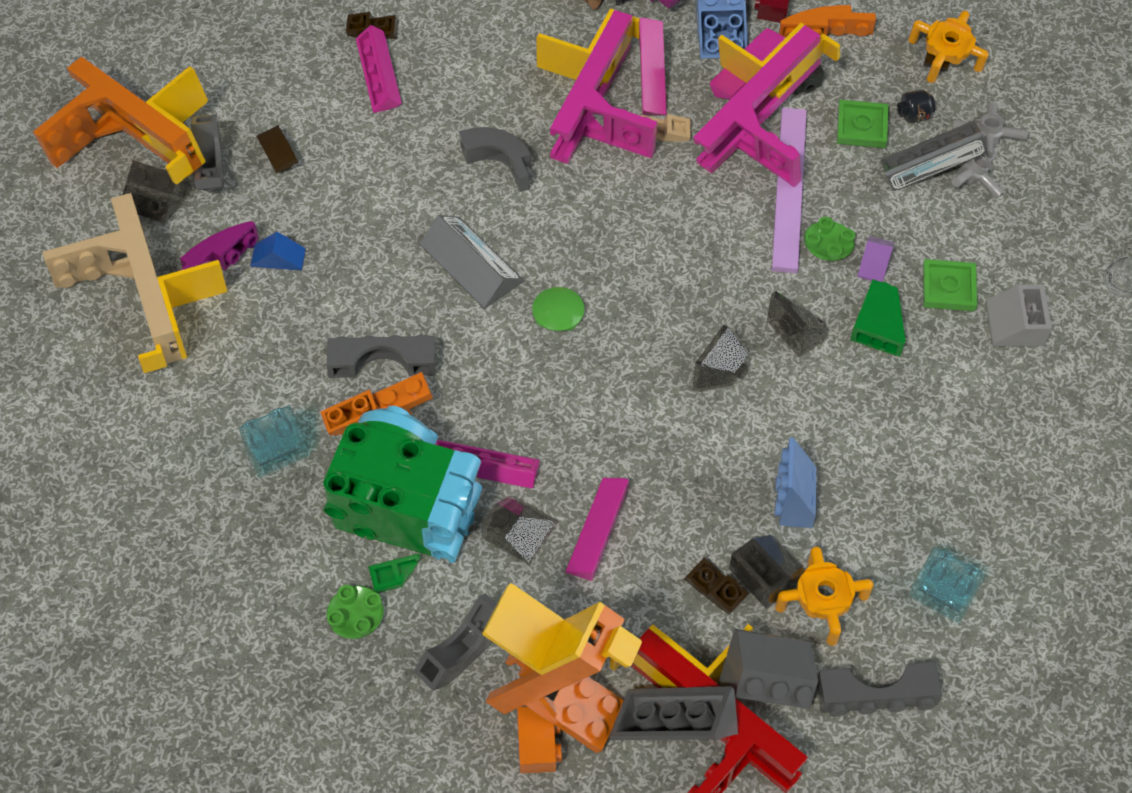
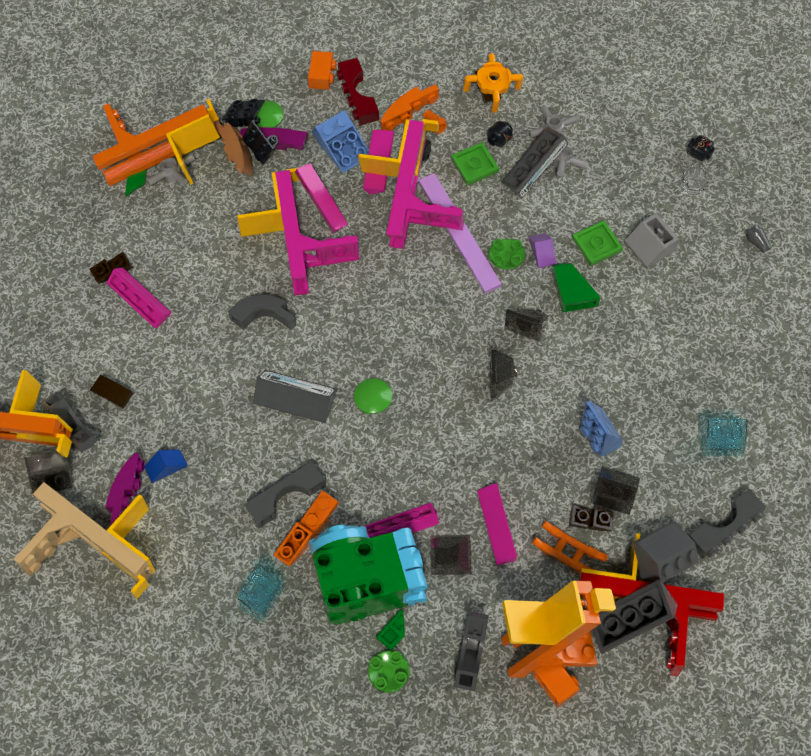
camera: 30 degrees left, 5 degrees up
tan slope [640,114,690,142] -> none
light orange plate [775,546,874,646] -> none
none -> orange cone [423,110,447,134]
none -> orange piece [531,520,608,573]

